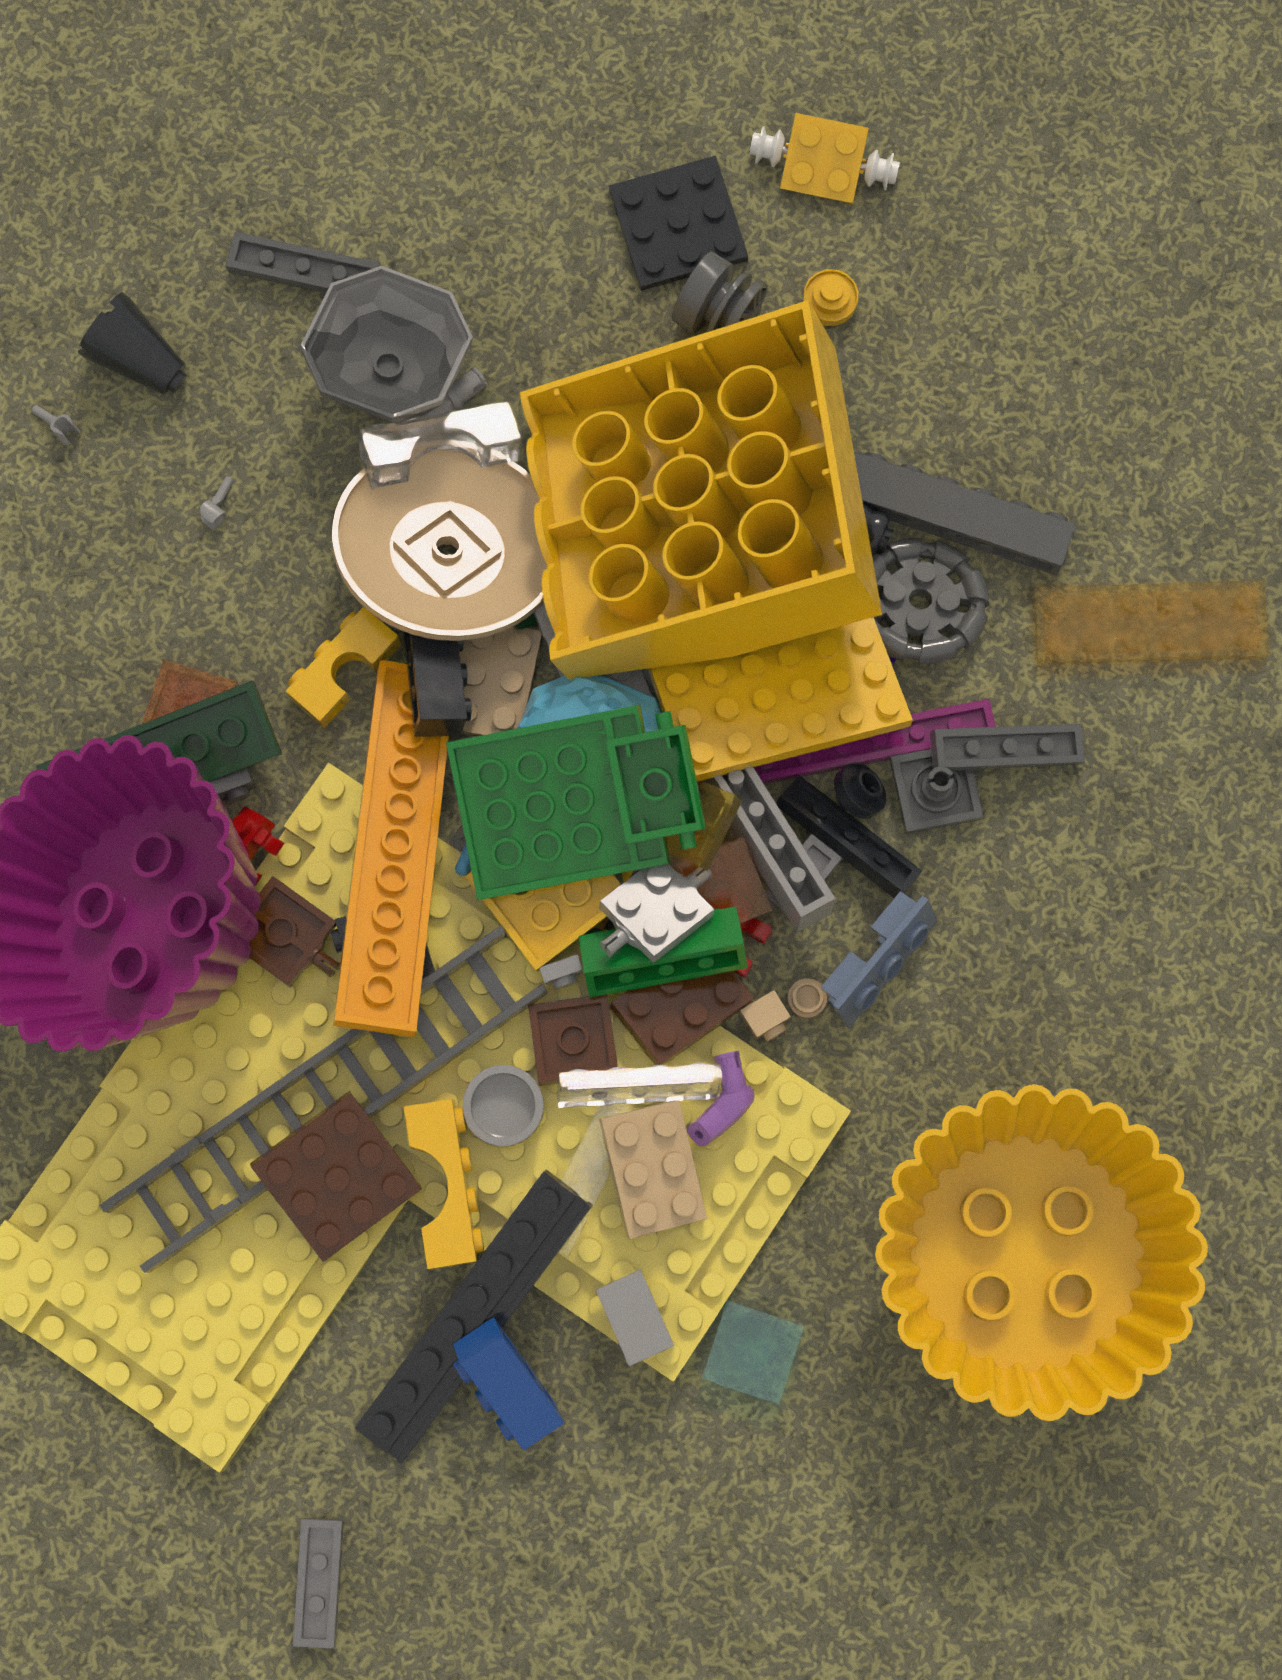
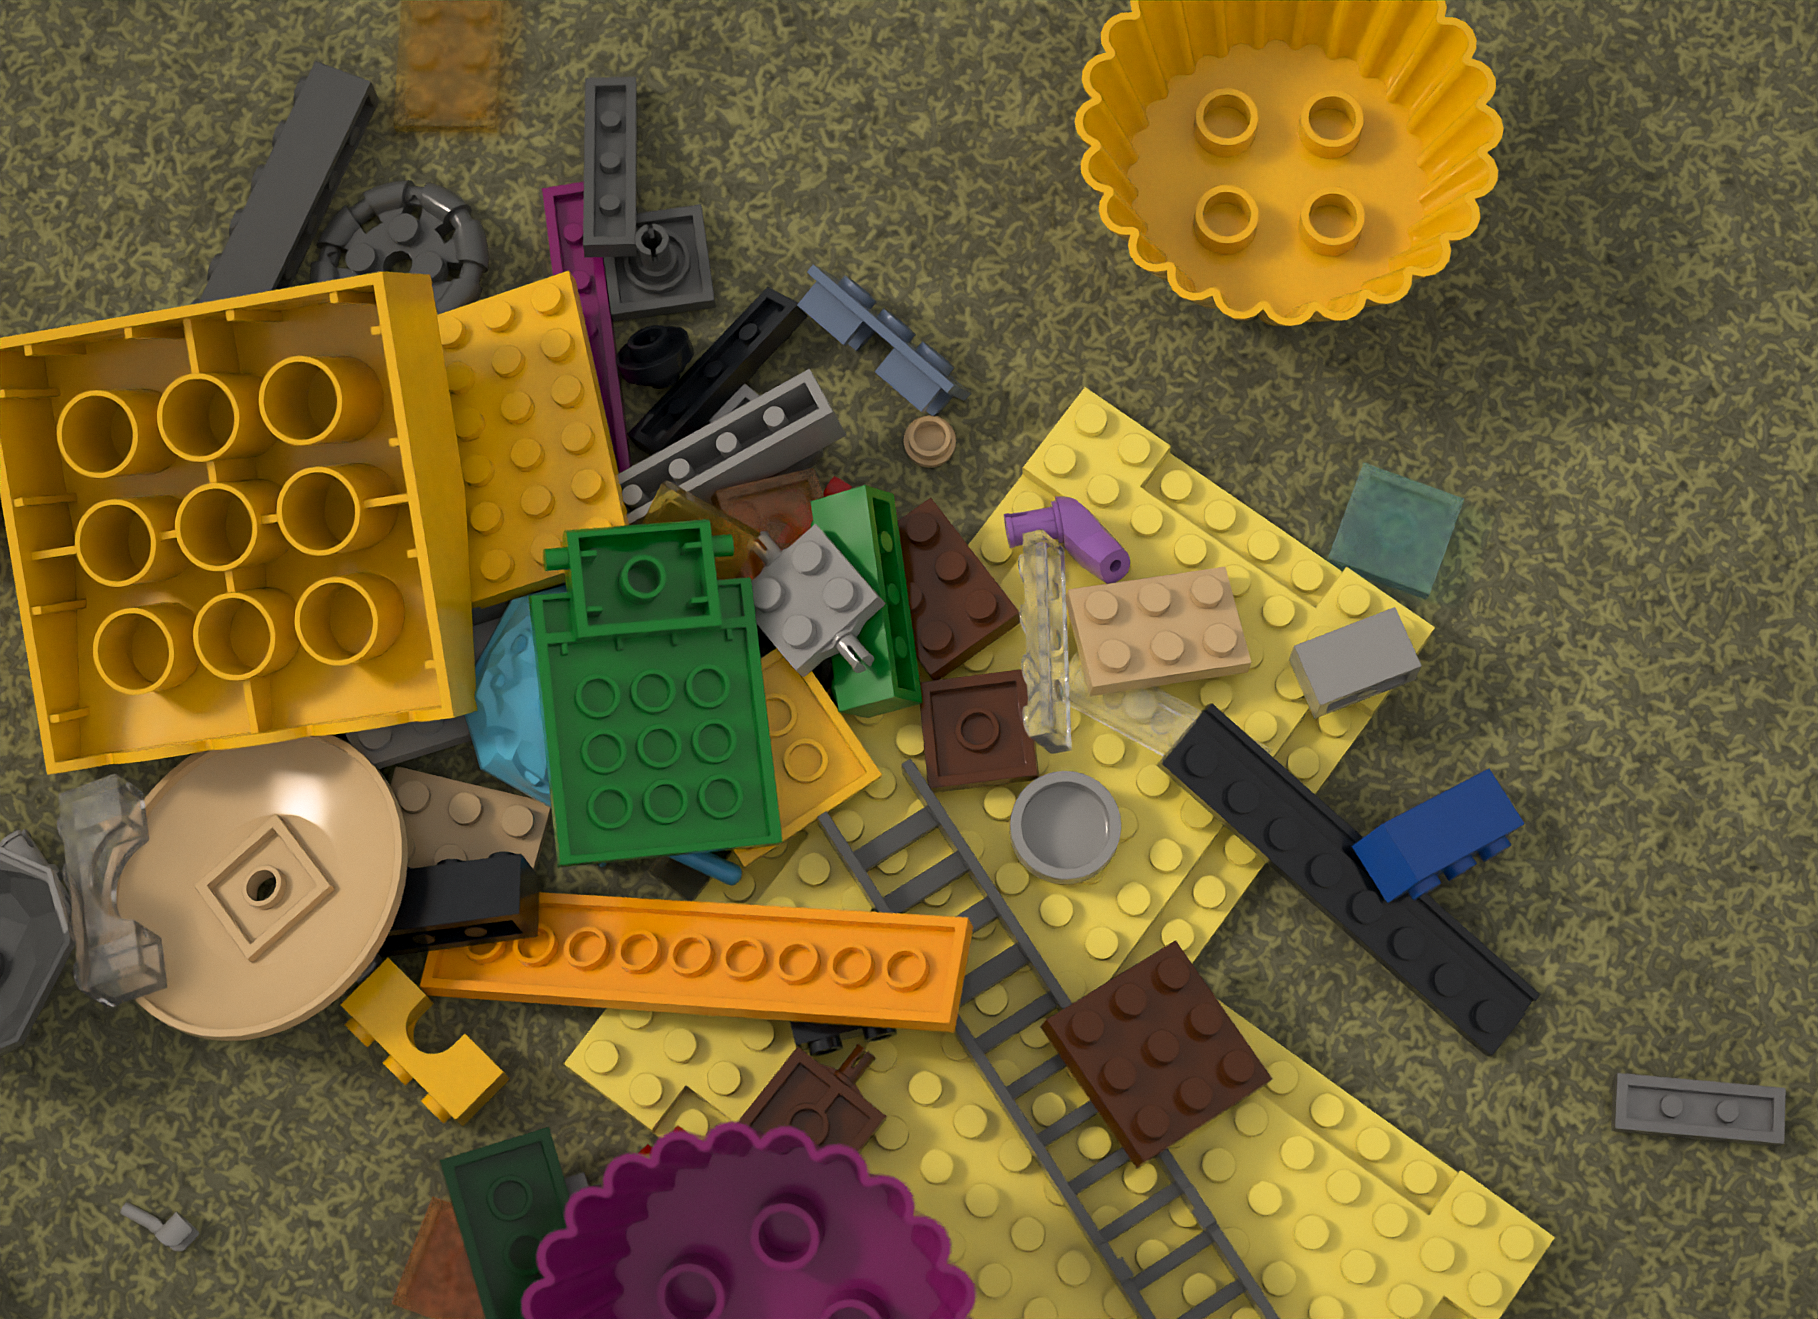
camera: 85 degrees left, 5 degrees down
yellow arch [404,1099,484,1270] -> none
light grey plate [539,955,583,990] -> none
tan plate [739,990,791,1042] -> none

